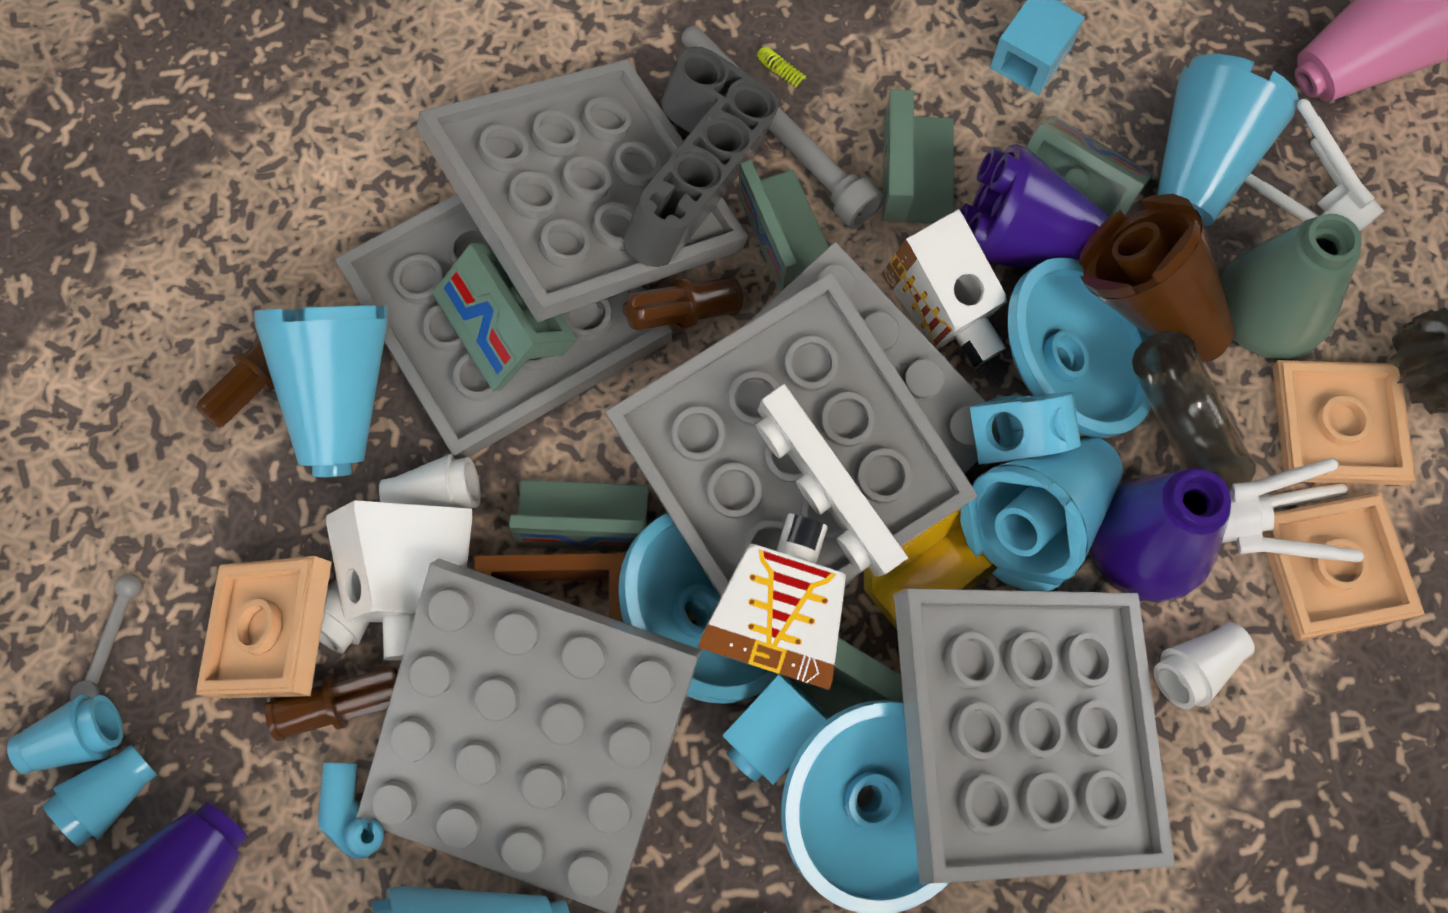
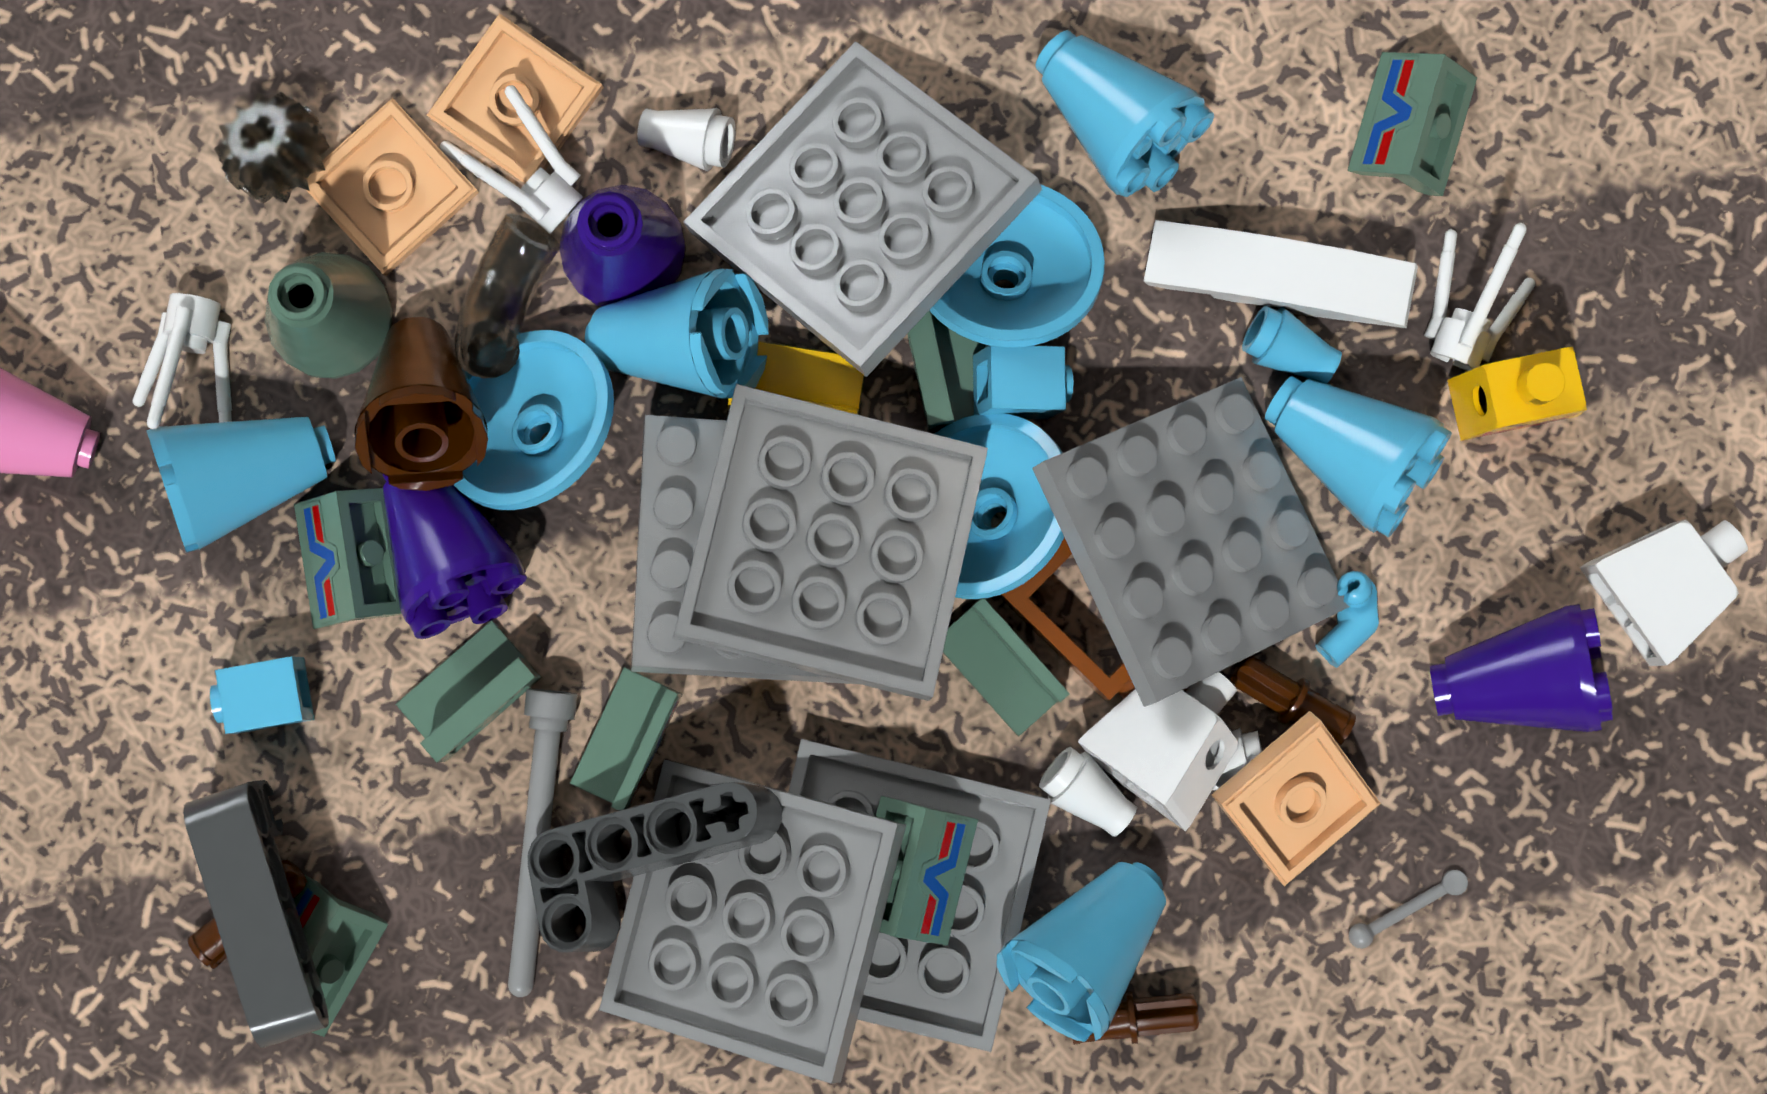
camera: 135 degrees left, 15 degrees up
medium azure cone [7,695,123,774] -> none
medium azure cone [42,744,157,847] -> none
reddish brown axle [623,276,744,330] -> none
torso [697,514,845,690] -> none
white plate [756,384,908,577] -> none
neon yellow leg [757,47,807,88] -> none
white torso [881,209,1007,368] -> none
medium azure leg [970,392,1081,465] -> none

